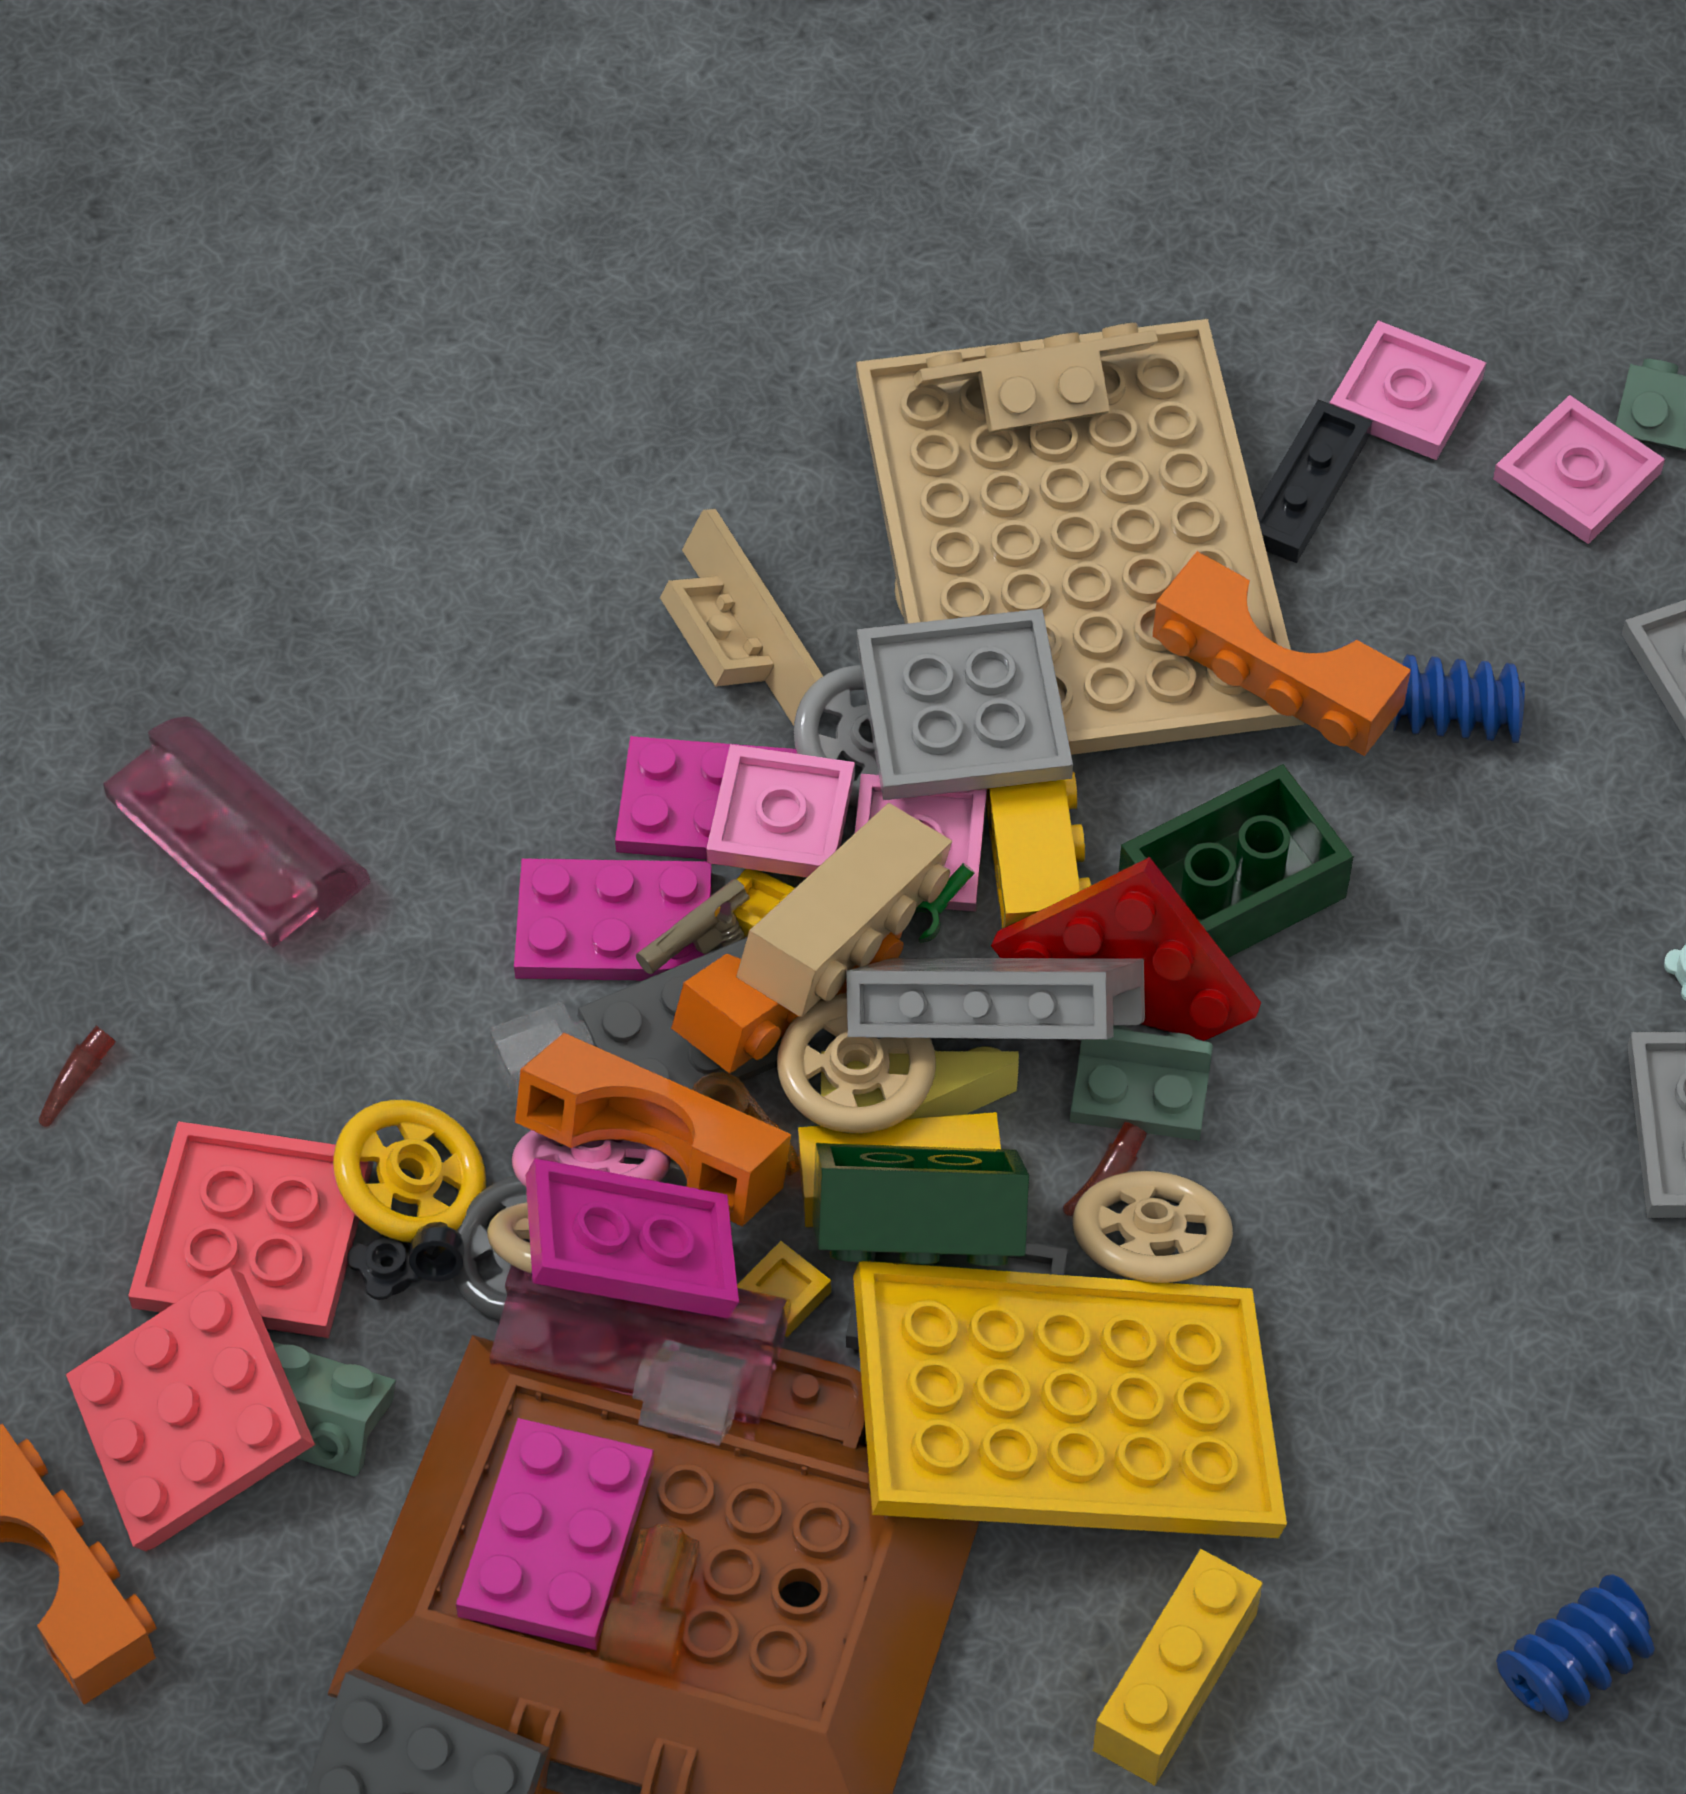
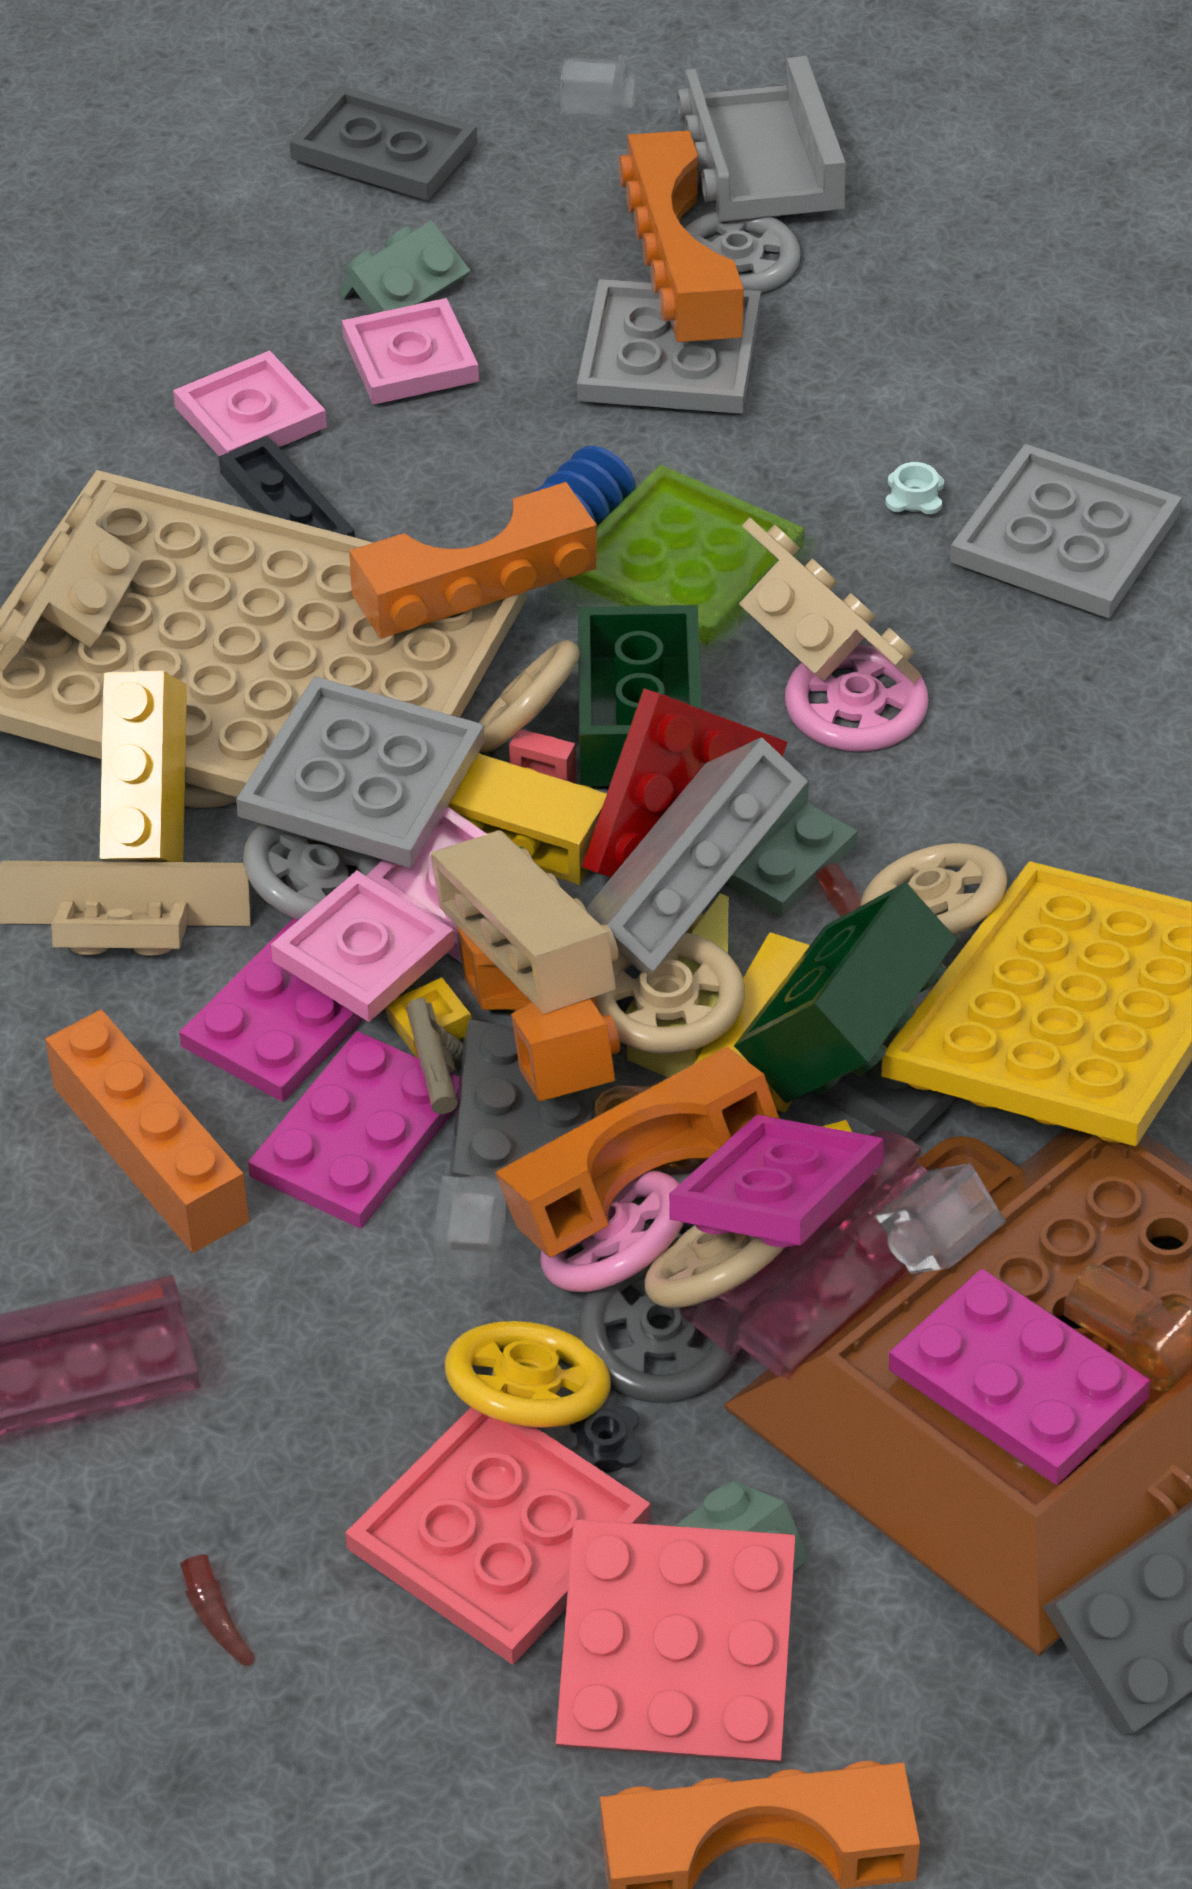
camera: 60 degrees left, 10 degrees down
black hinge [409,1222,465,1282] -> none
none -> orange brick [45,1009,249,1253]
none -> brick [100,671,187,862]
none -> tan plate [479,640,580,753]
none -> coral plate [509,729,576,784]
none -> clear neon green plate [567,464,805,645]
none -> tan bracket [739,518,922,684]
none -> bright pink plate [785,645,929,752]

